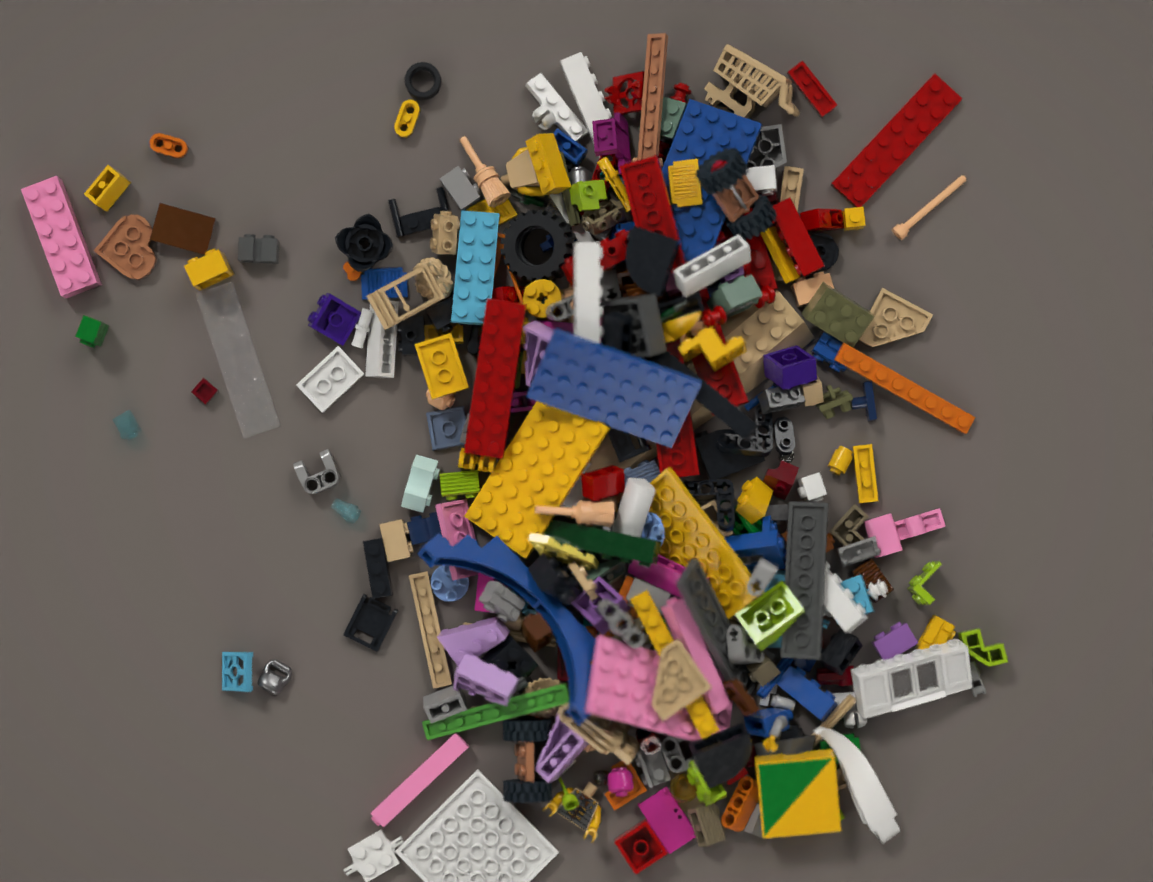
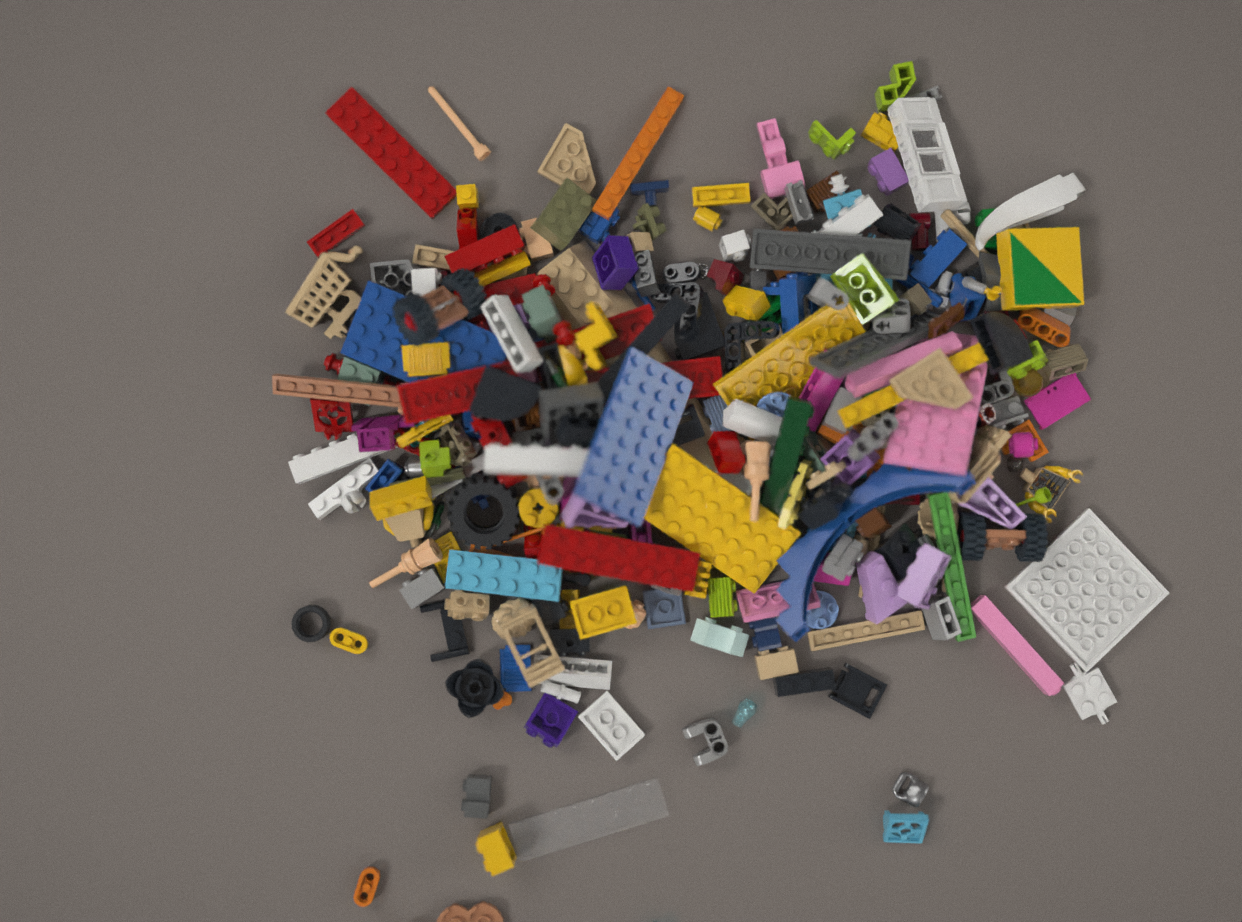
camera: 90 degrees left, 0 degrees up
reddish brown tile [150,203,216,255] -> none
dark red plate [191,378,219,405] -> none
red brick [614,818,668,875] -> none

